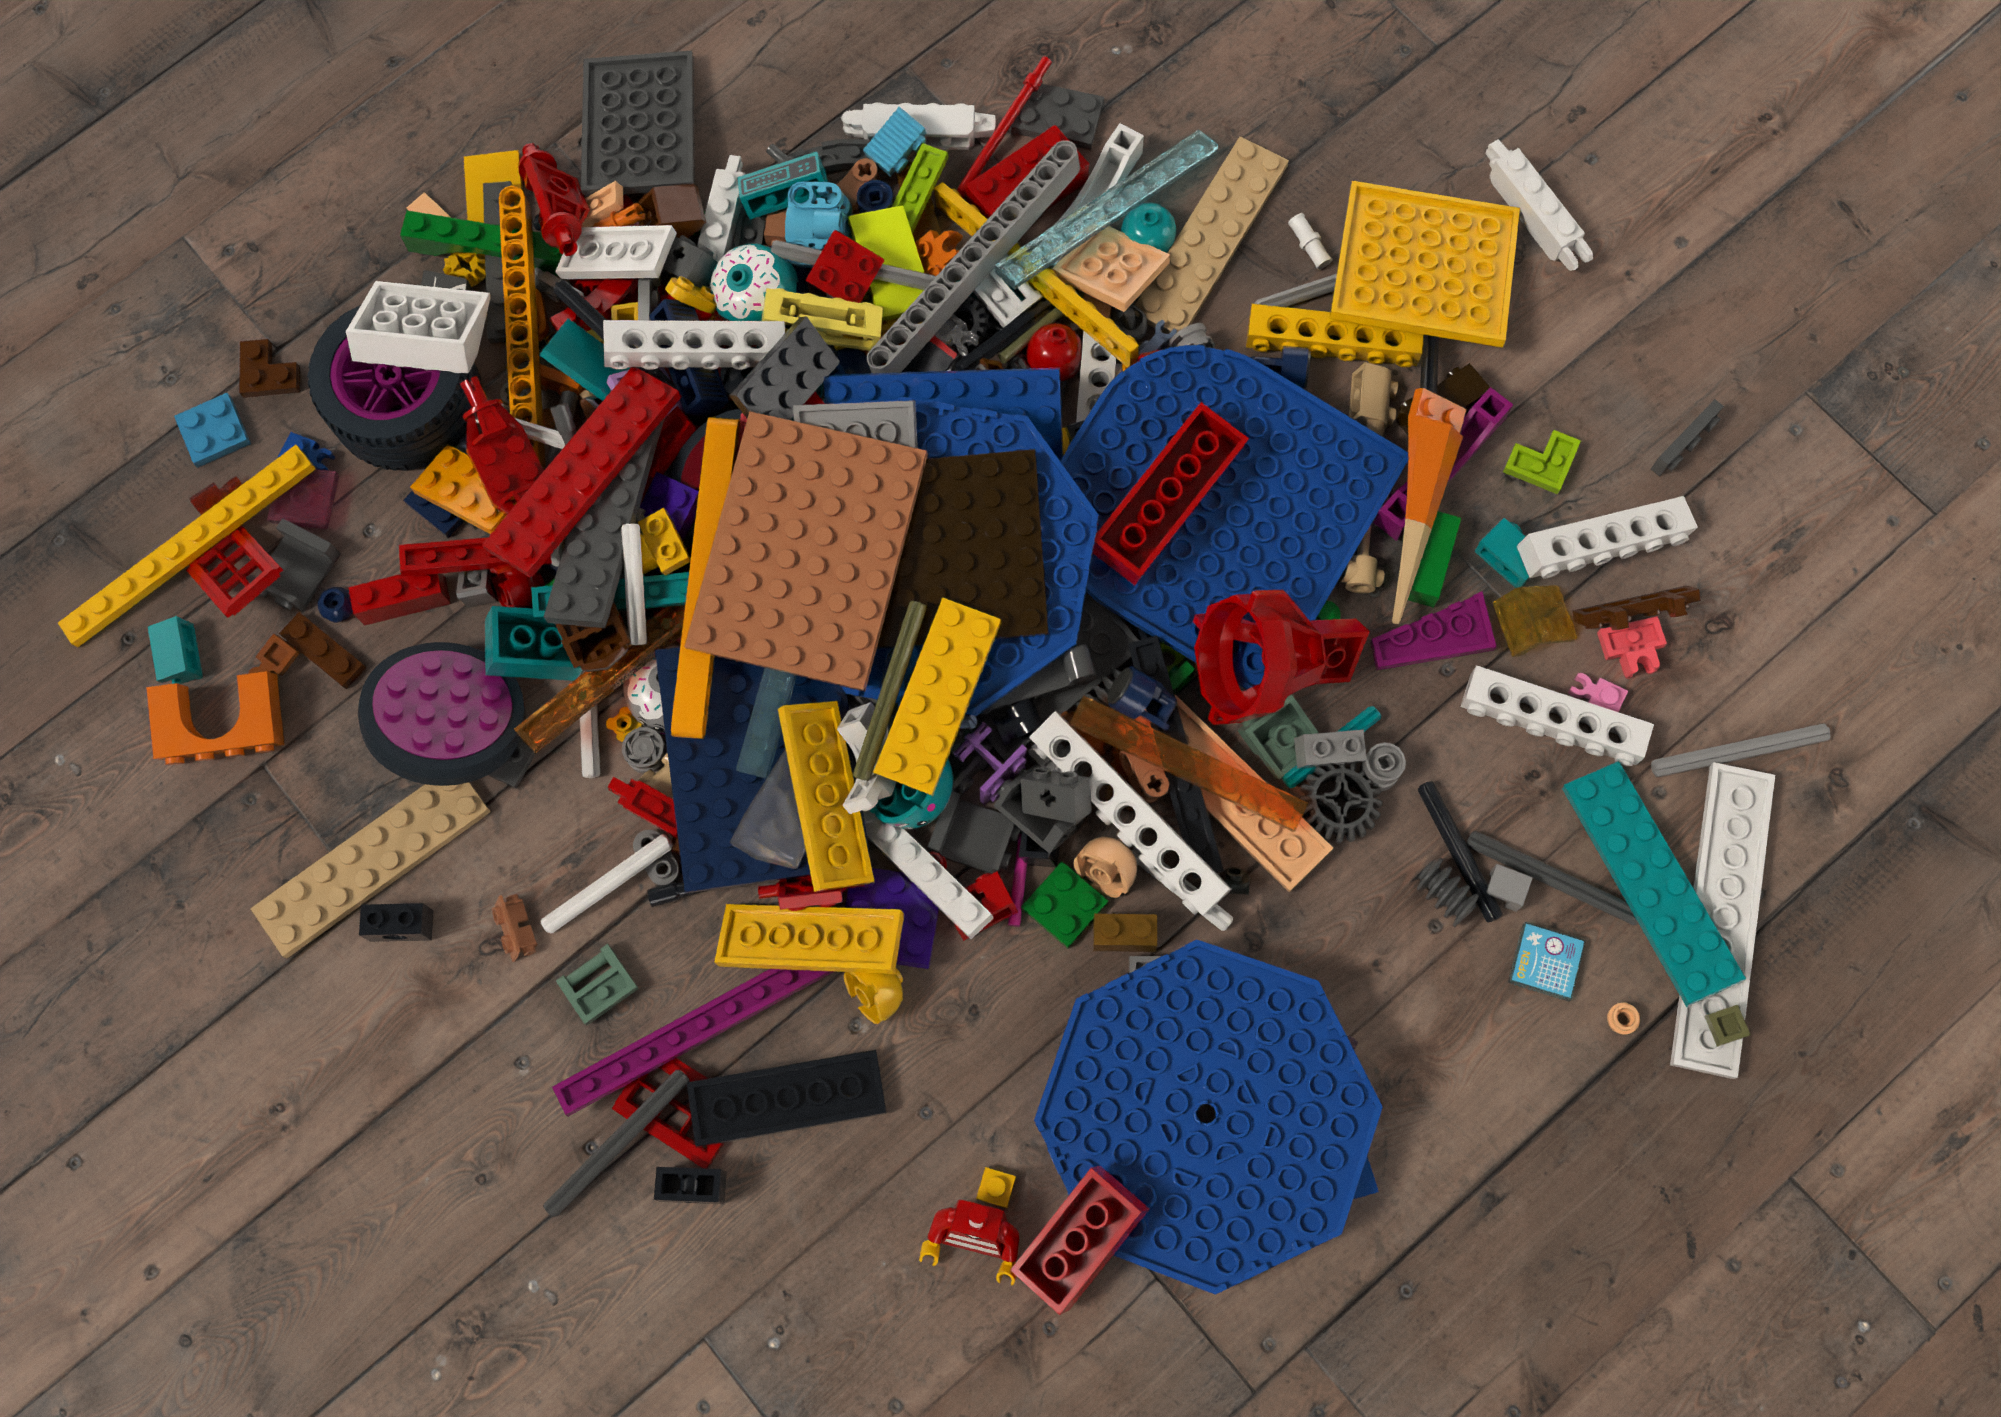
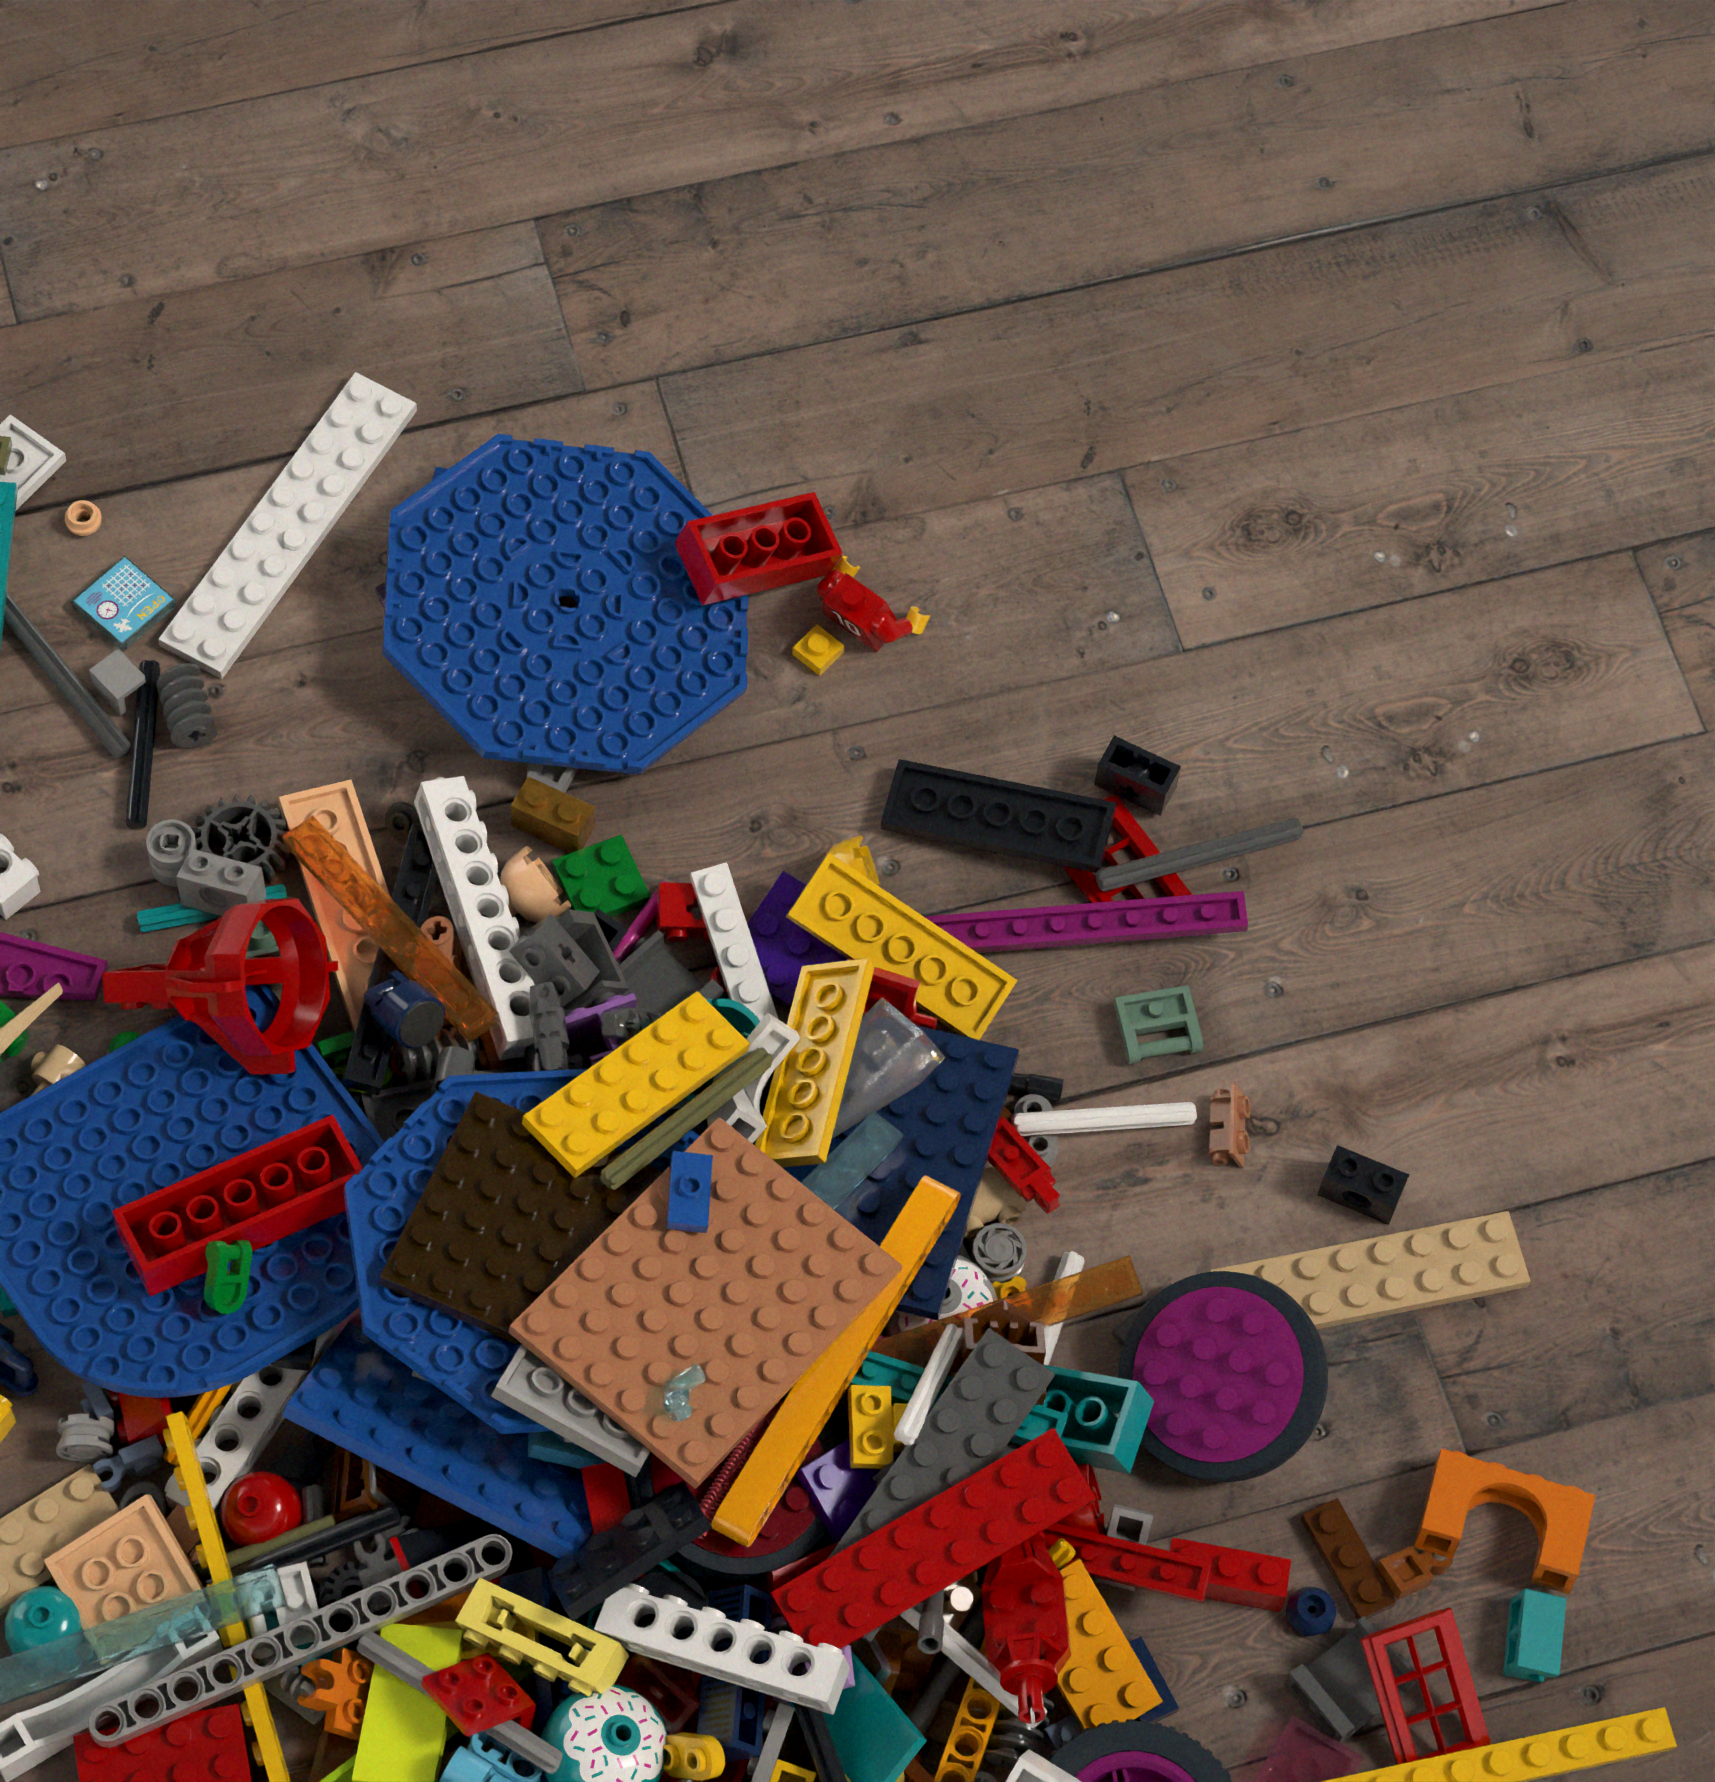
camera: 165 degrees left, 10 degrees down
none -> white plate [158,372,417,679]
none -> green plate [204,1240,252,1314]
none -> dark grey hinge [530,982,569,1071]
none -> dark grey hinge [602,1007,663,1042]
none -> clear light blue arm [663,1364,706,1422]
none -> blue plate [666,1151,713,1233]

